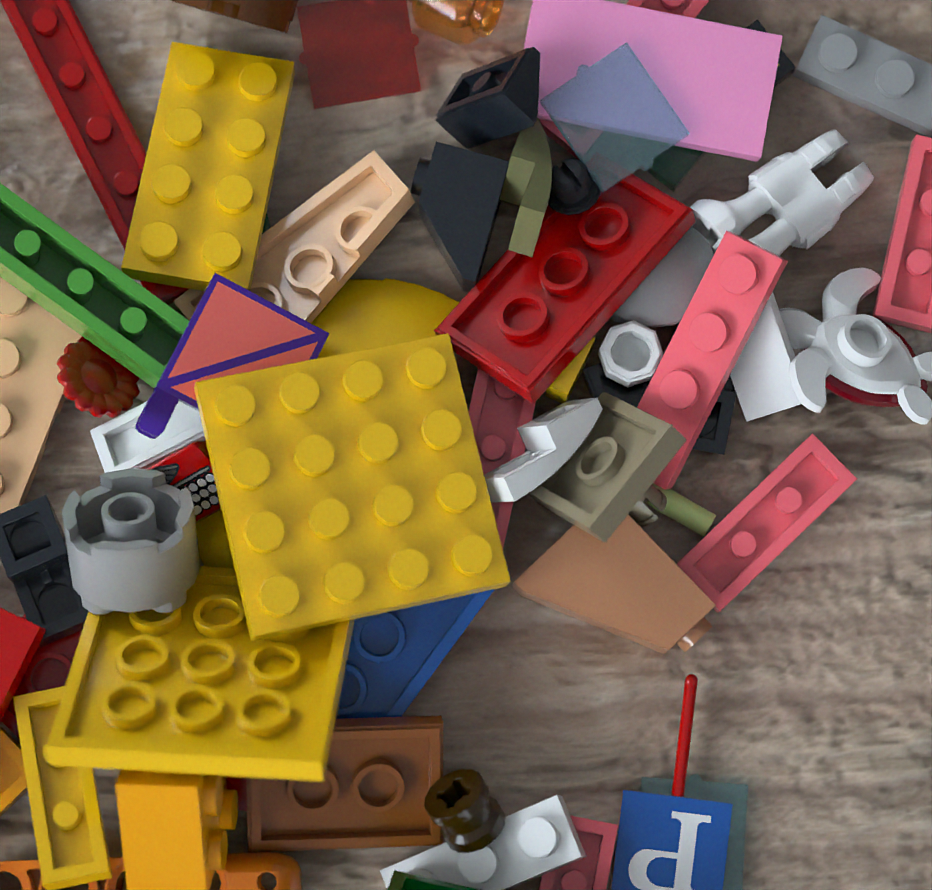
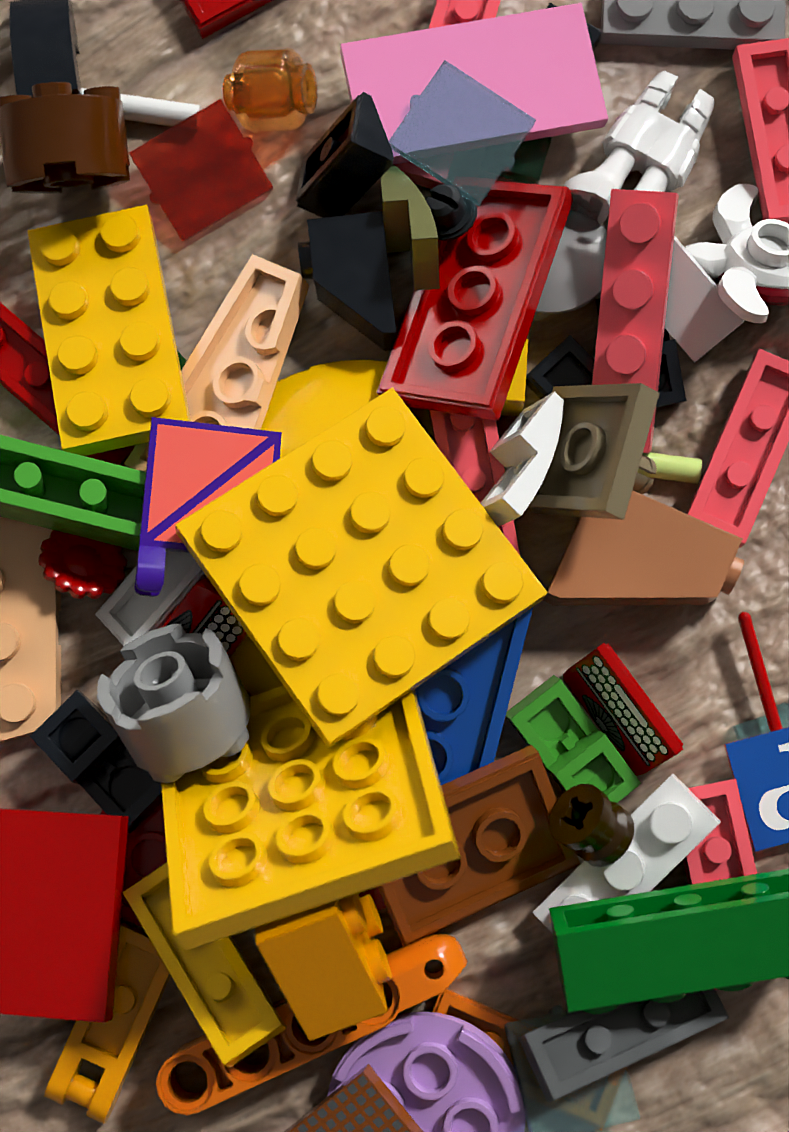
camera: 15 degrees left, 0 degrees up
white tile [598,320,663,387] -> none
none -> bright green slope [506,675,641,803]
none -> slope [563,643,684,776]

